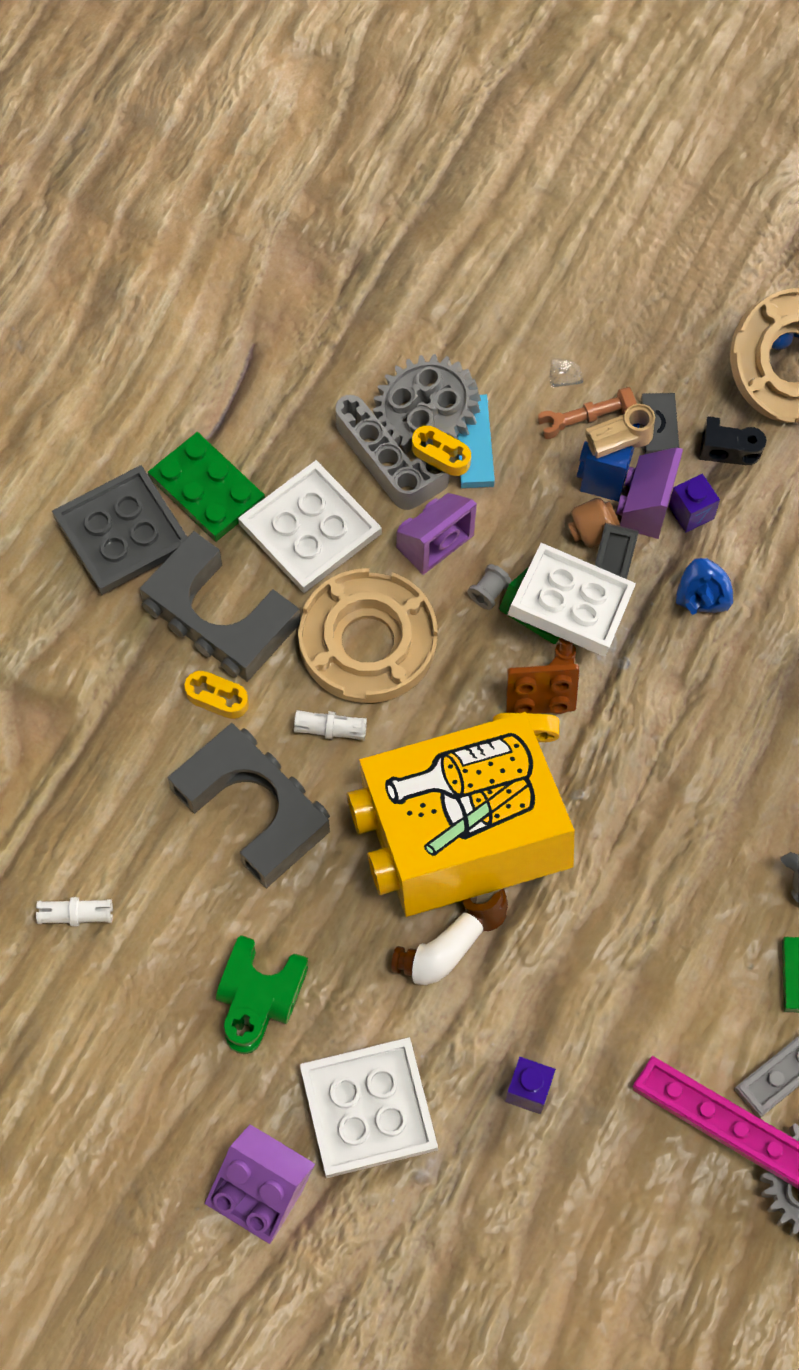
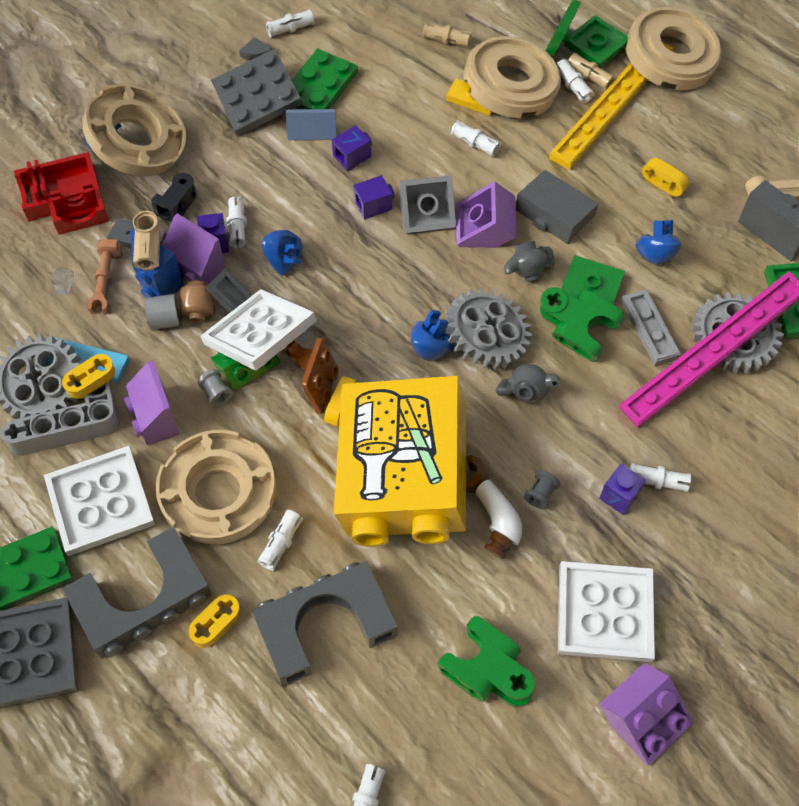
camera: 70 degrees left, 5 degrees down
none -> red piece [14,152,109,235]
none -> light grey piece [145,294,180,330]
none -> white pin [227,197,247,248]
none -> blue piece [411,310,454,361]
none -> light grey gear [444,288,532,370]
none -> dark grey piece [496,364,561,403]
none -> dark grey bush [524,470,560,510]
none -> green piece [540,287,625,361]
none -> white pin [630,463,691,492]

